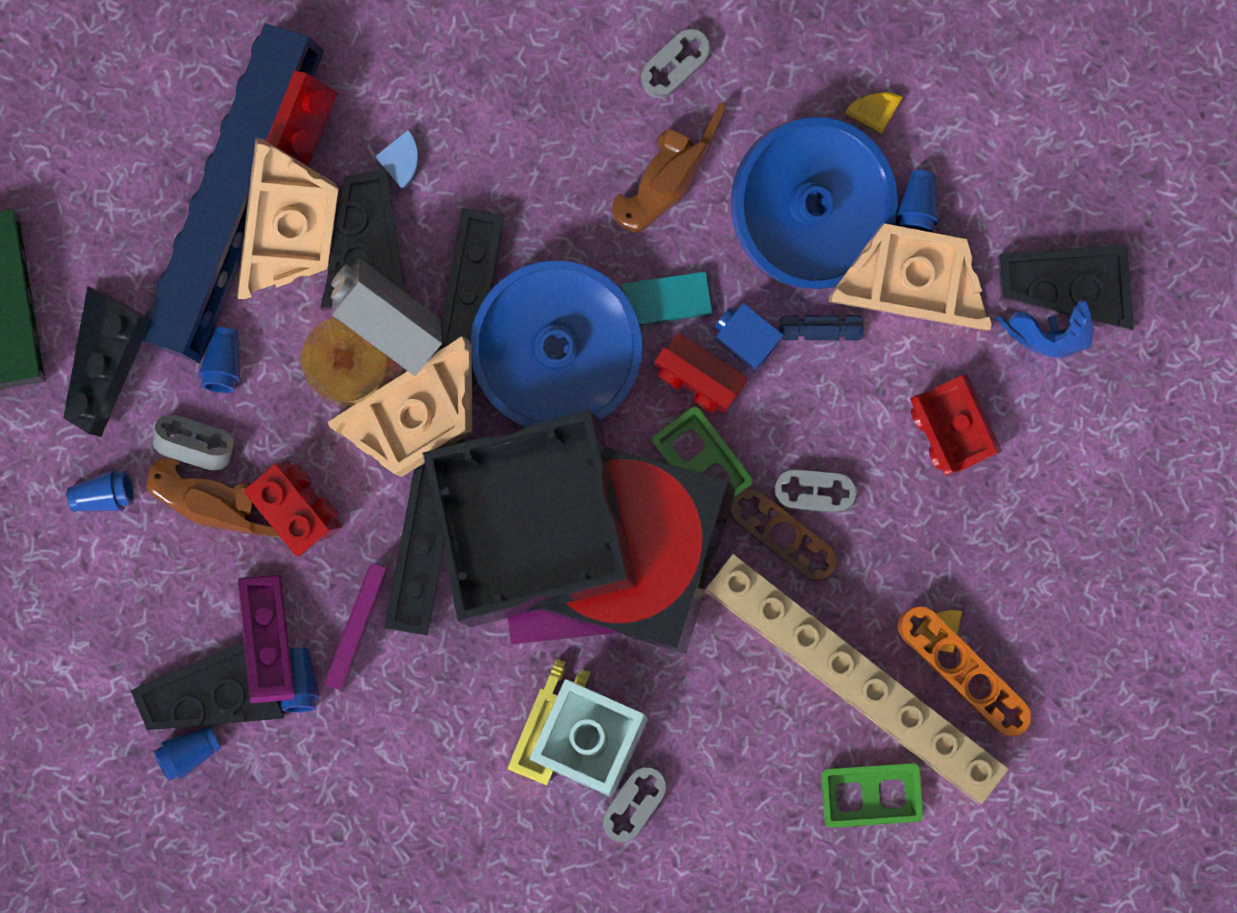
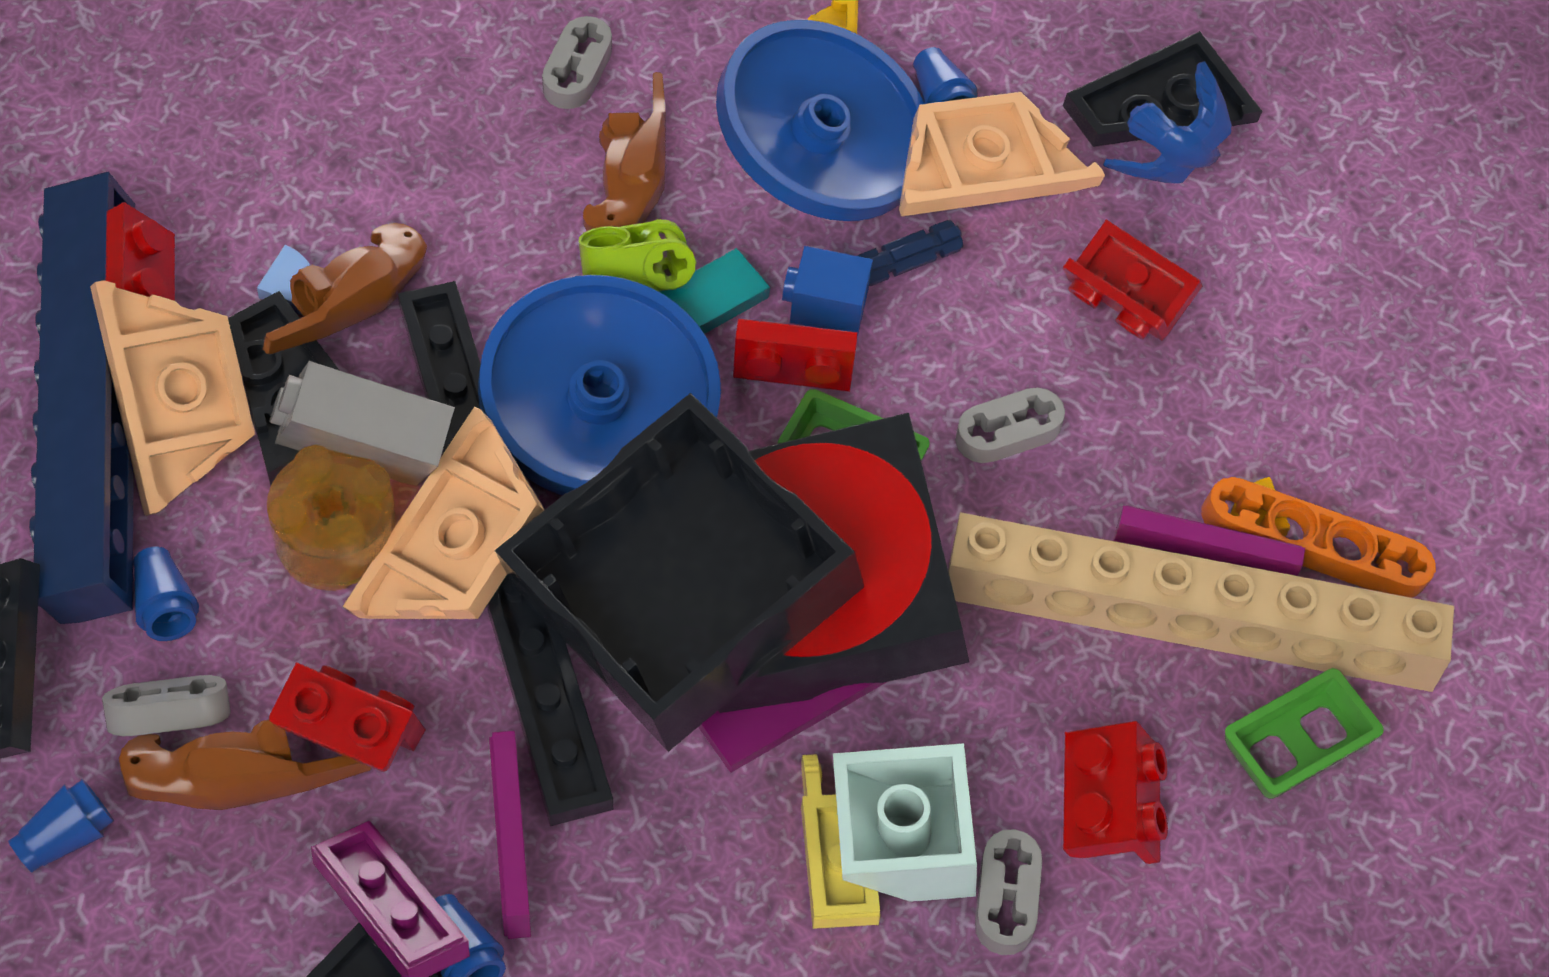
camera: 30 degrees left, 25 degrees down
reddish brown beam [730,488,837,581] -> none
none -> dark orange animal [263,223,427,354]
none -> lime piece [578,219,696,291]
none -> red bracket [1063,721,1168,864]
none -> magenta tile [1113,505,1305,576]

